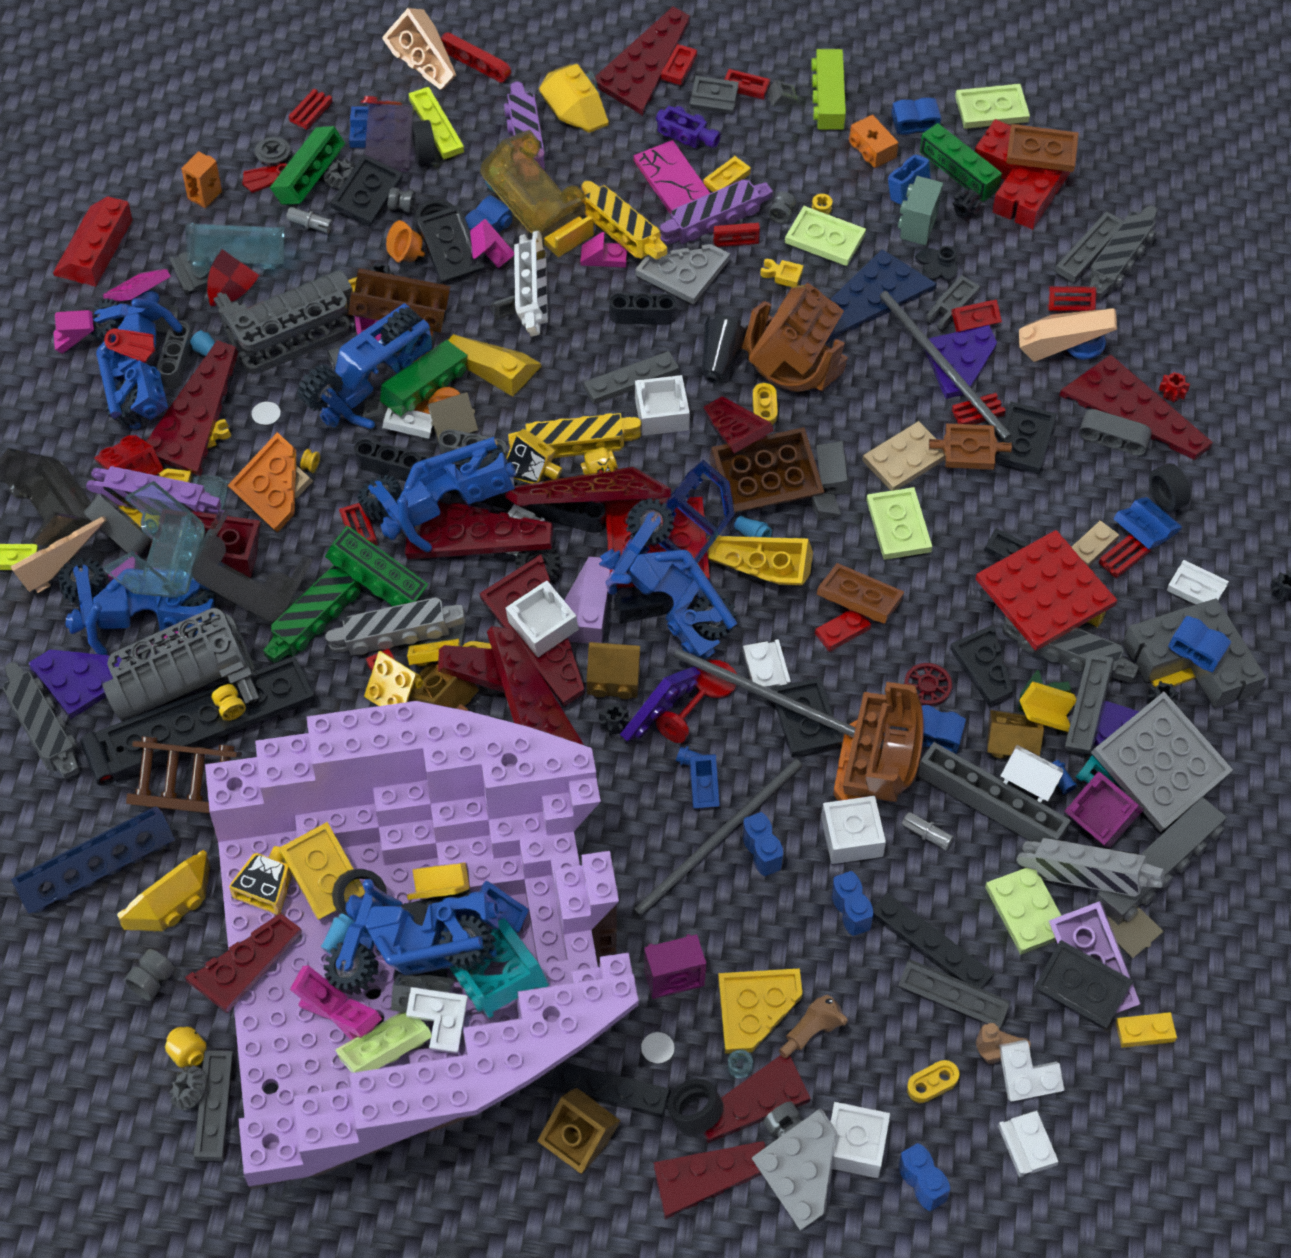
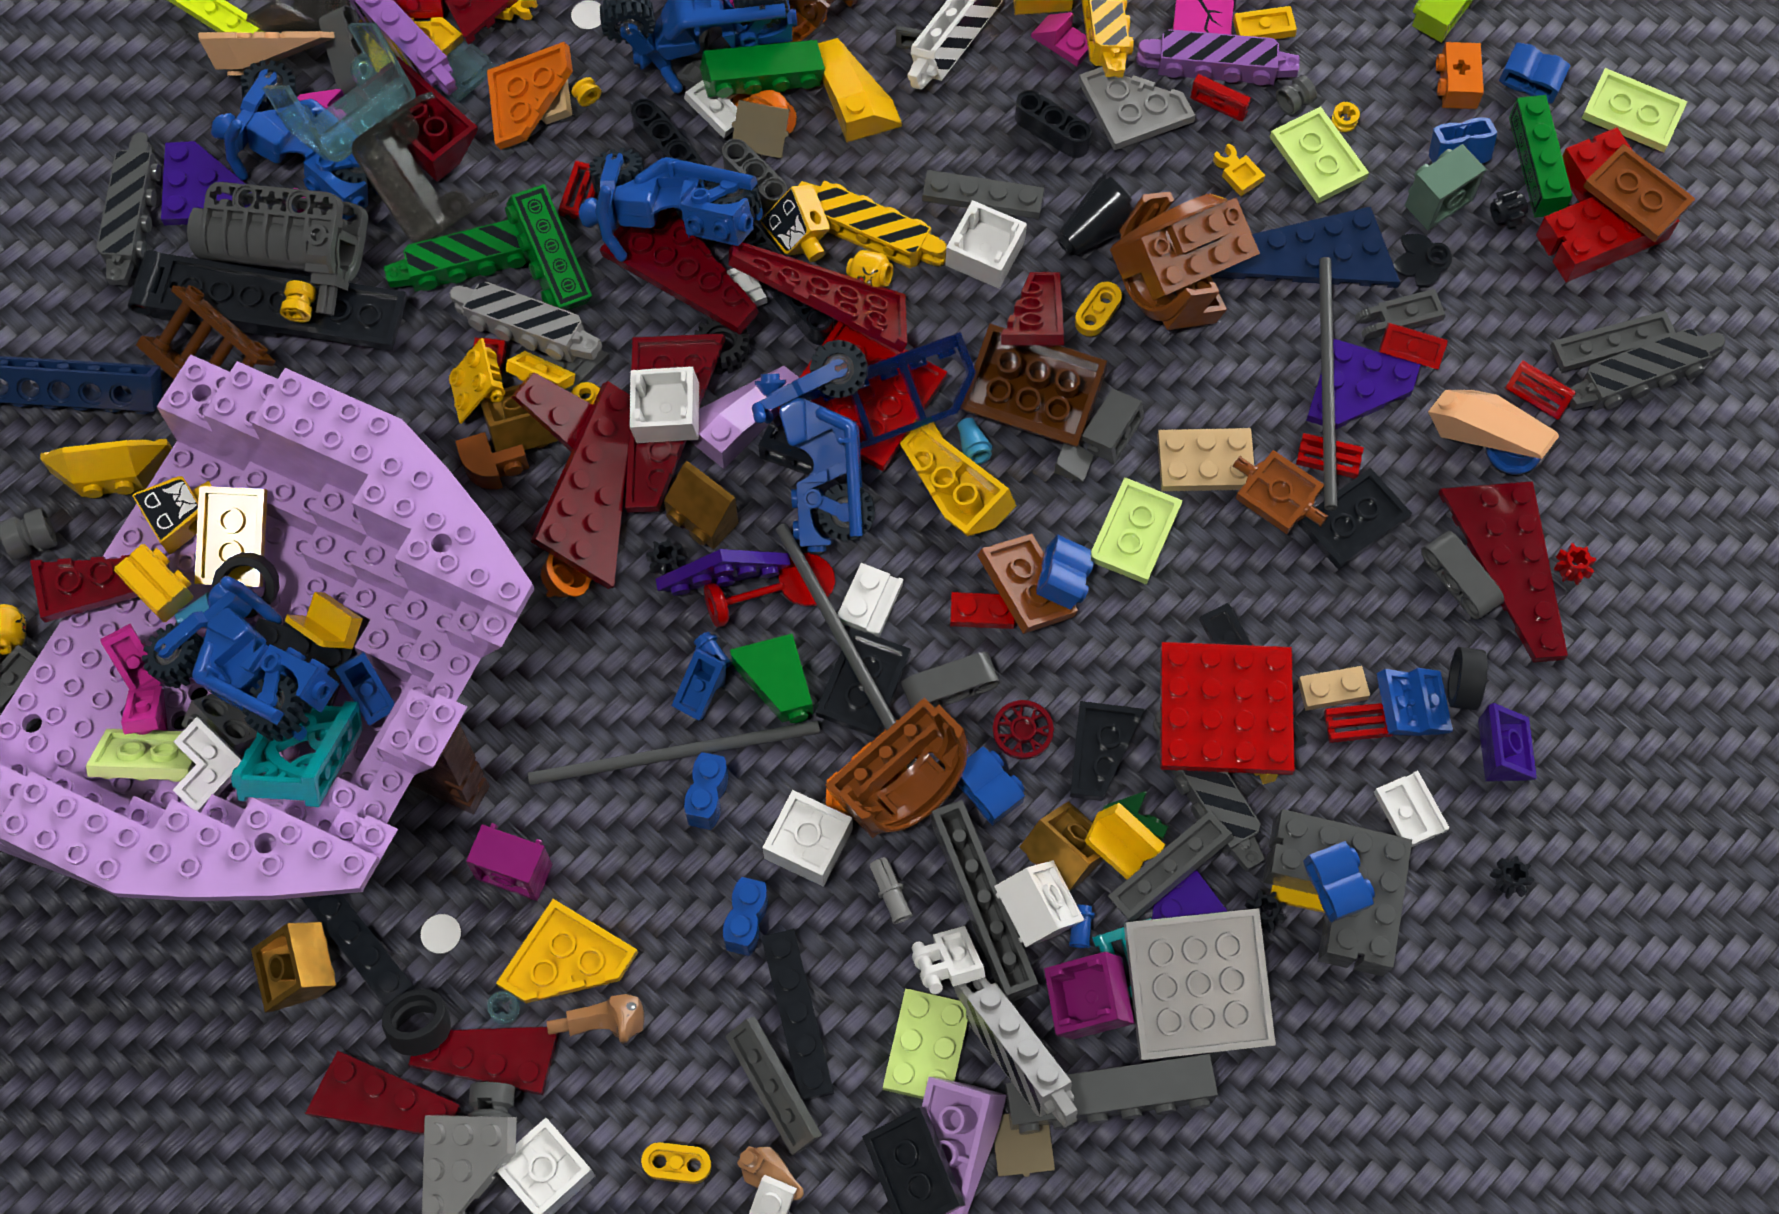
camera: 35 degrees right, 10 degrees up
none -> yellow brick [114,544,194,623]
none -> green slope [730,634,813,723]
none -> dark grey beam [901,652,1000,709]
none -> white plate [912,926,985,994]
none -> blue brick [1036,534,1093,610]
none -> dark purple slope [1478,703,1537,781]

